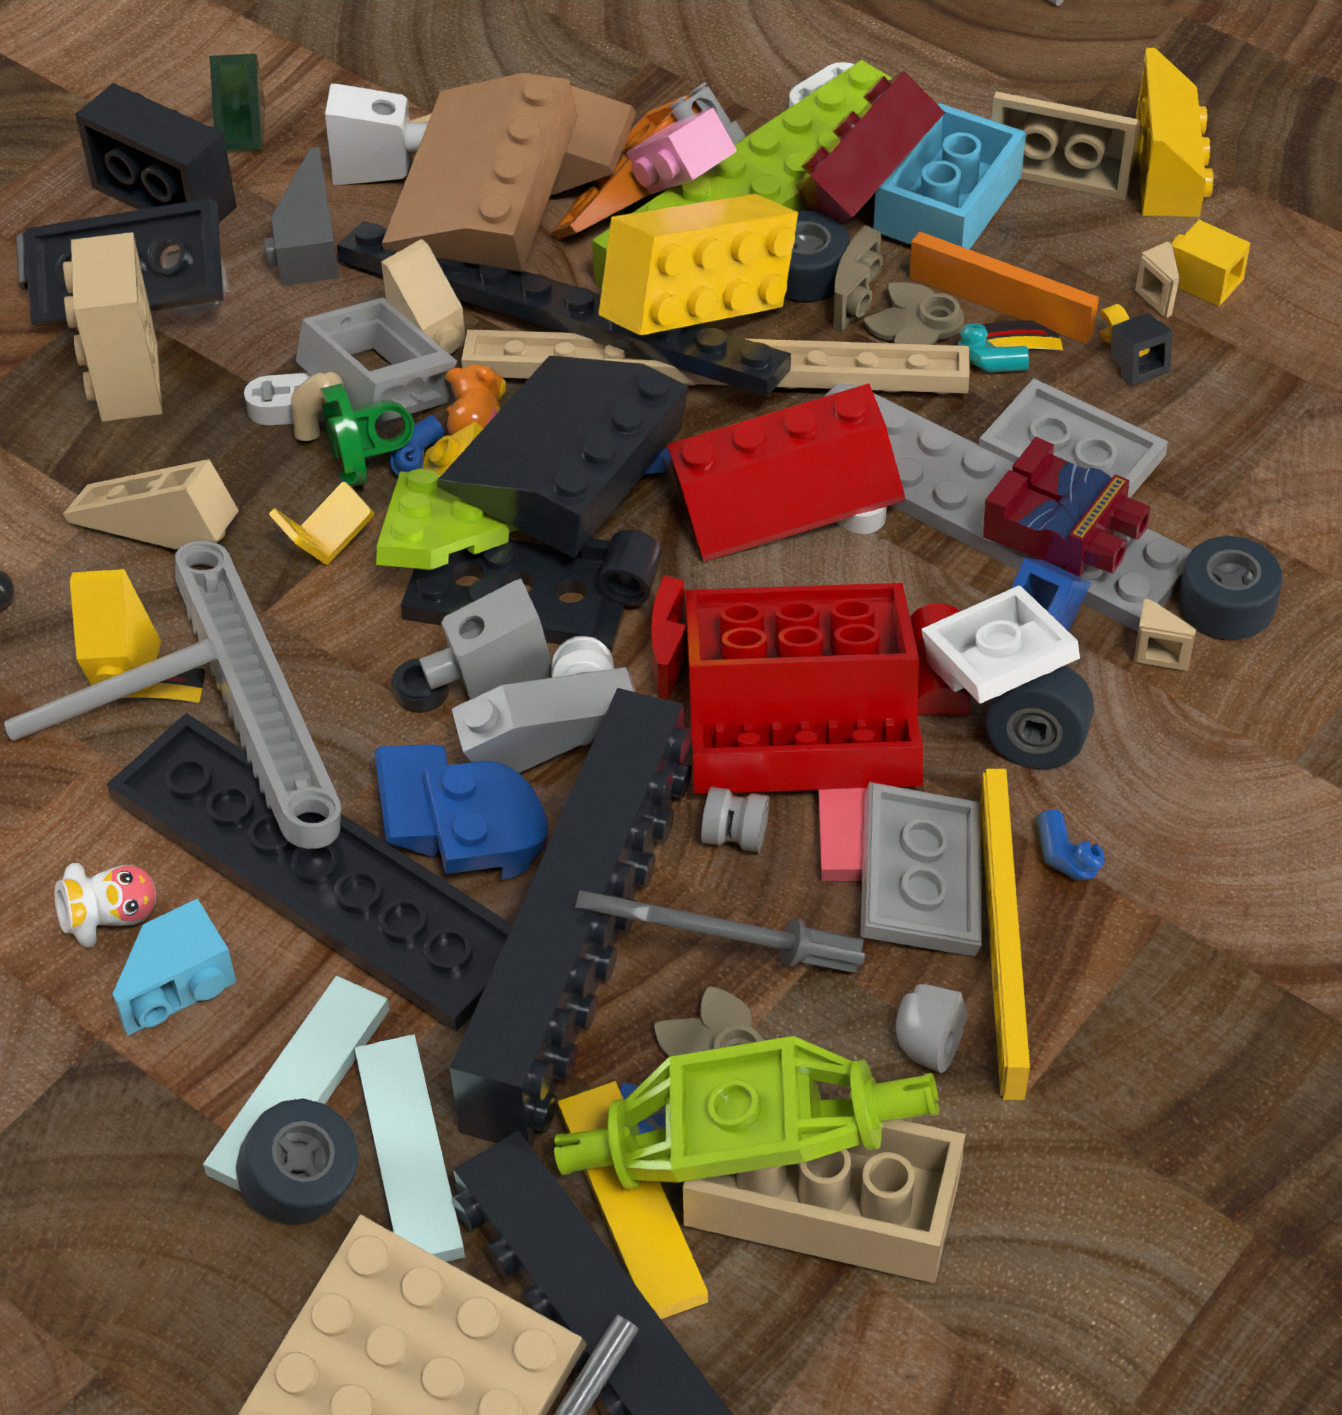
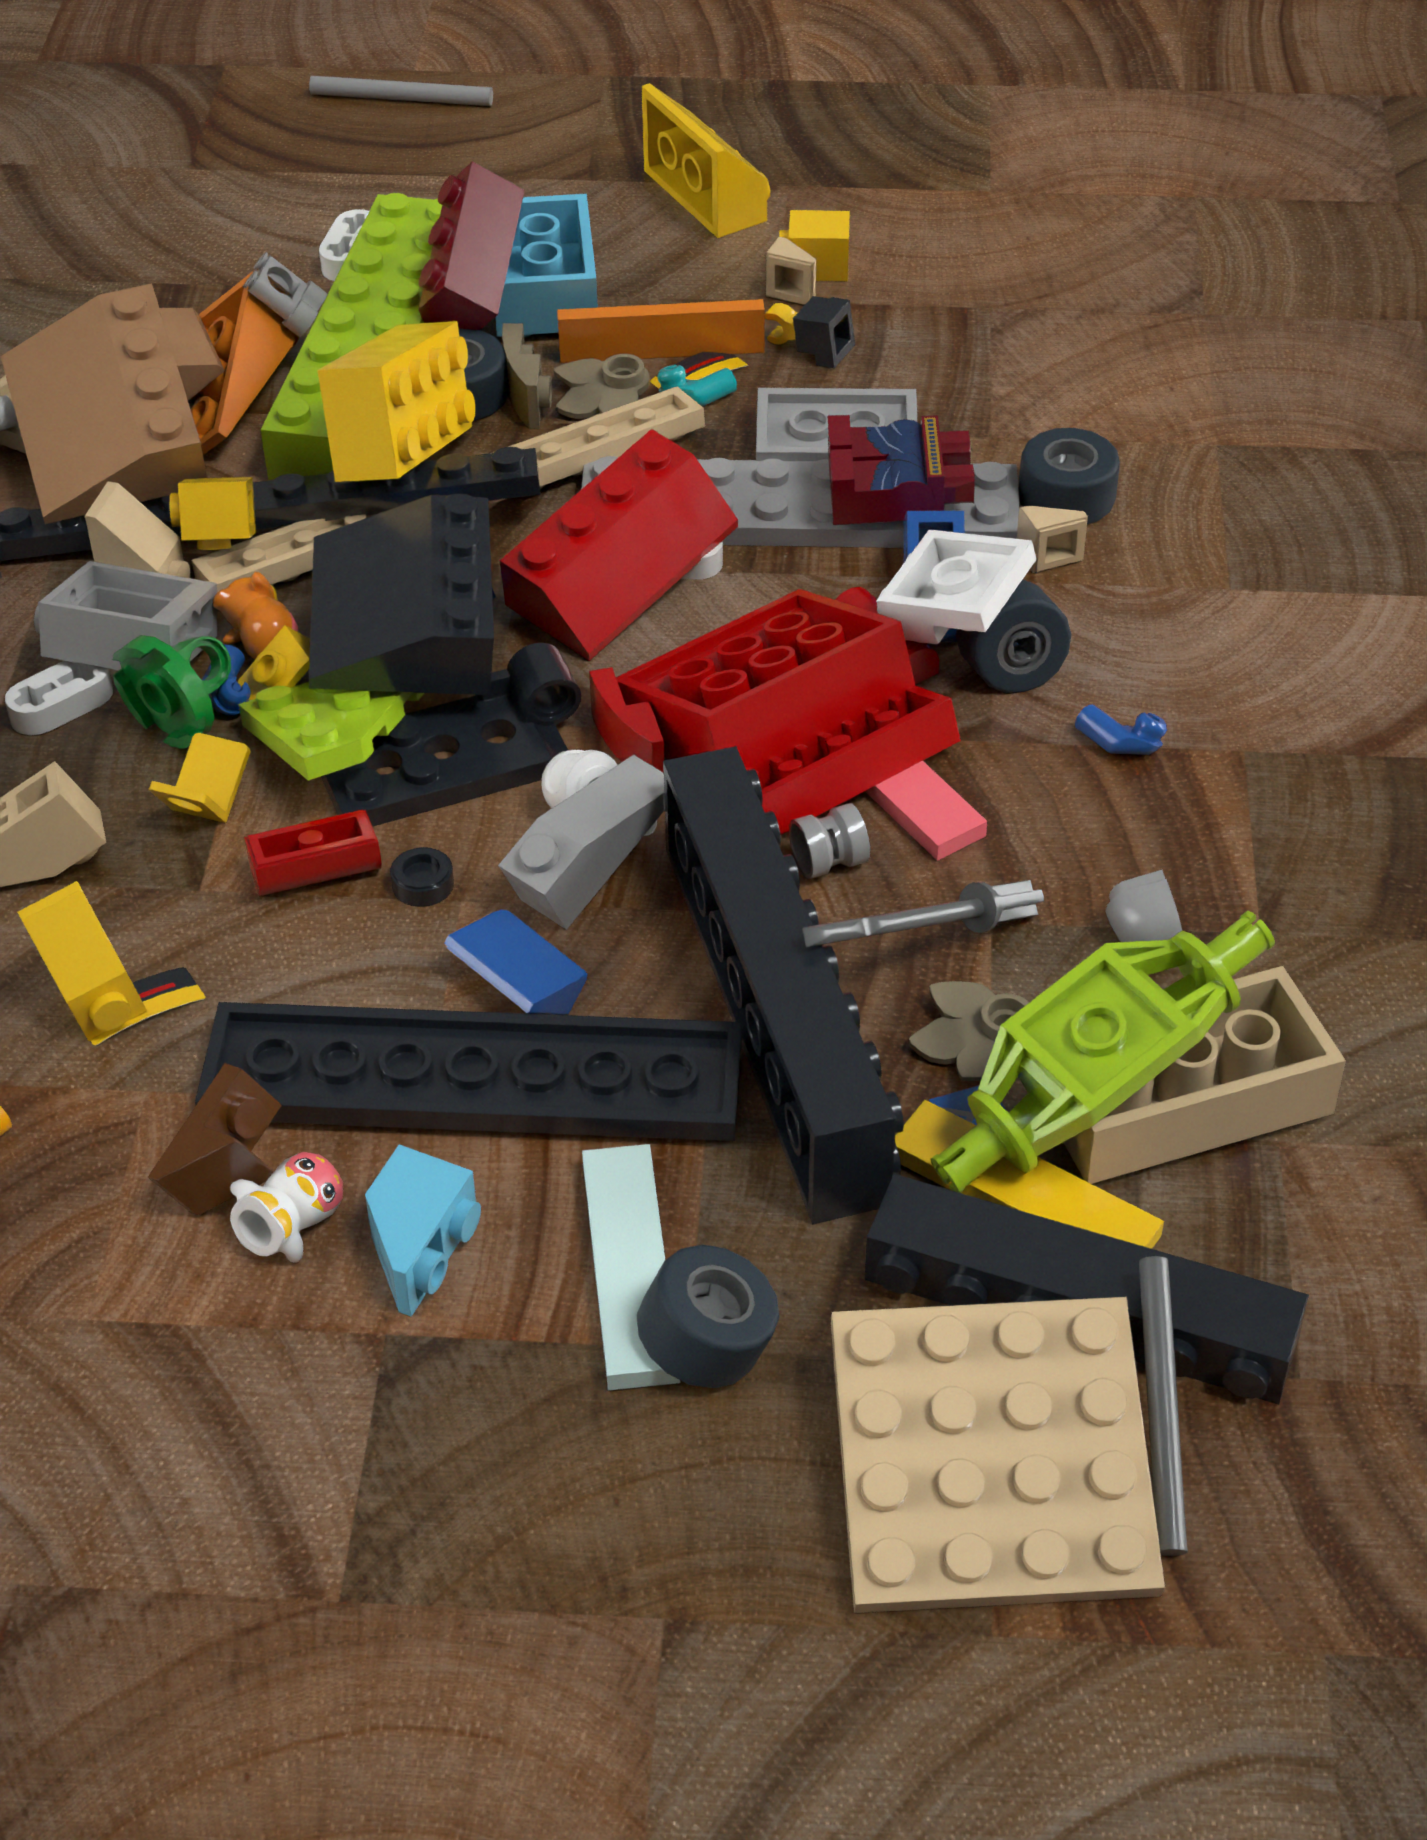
camera: 35 degrees left, 5 degrees down
light grey bar [4,638,218,741] -> none
light grey gear [175,540,341,849] -> none
tan arm [291,371,344,441] -> none
light aqua tile [354,1034,465,1262] -> none
light grey torso [419,579,552,700] -> none
blue slope [424,761,549,880] -> none
bright pink brick [626,108,737,195] -> none
light grey tile [860,782,981,957] -> none
yellow tile [980,769,1030,1100] -> none
tan slope [992,92,1143,200] -> none
none -> reddish brown slope [148,1063,282,1216]
none -> yellow brick [170,477,256,550]
none -> red brick [244,809,382,897]

